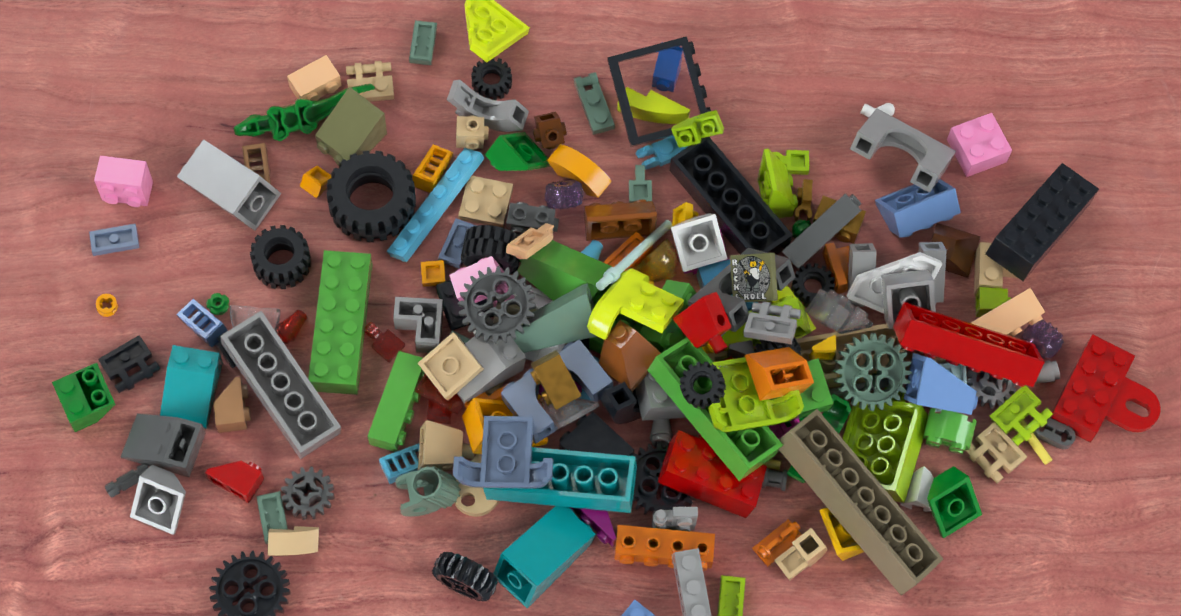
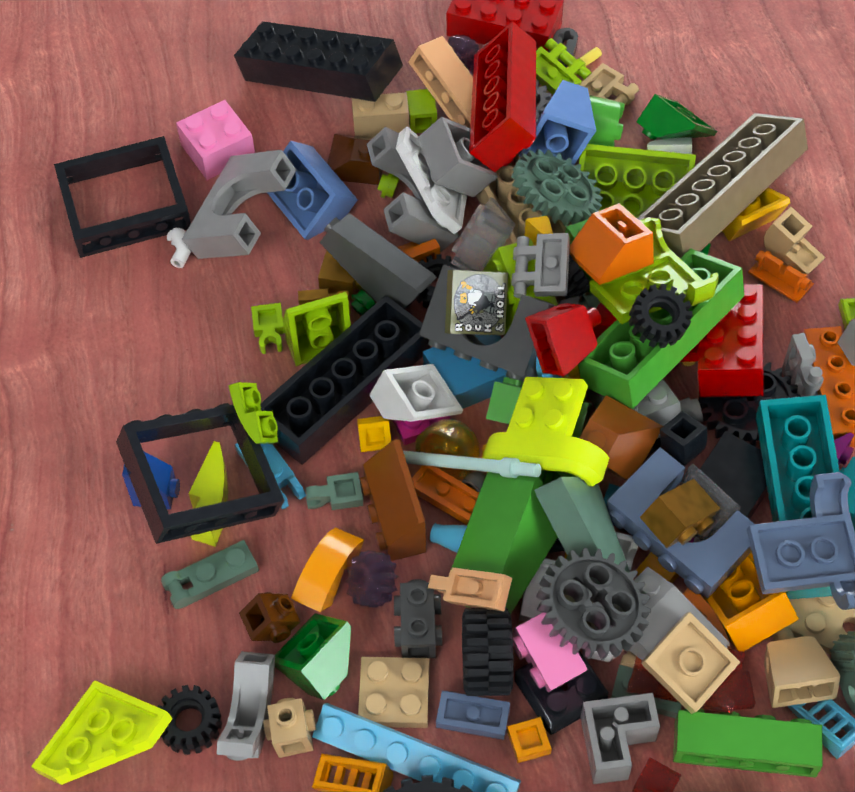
camera: 95 degrees left, 10 degrees down
none -> black window [54,136,191,258]

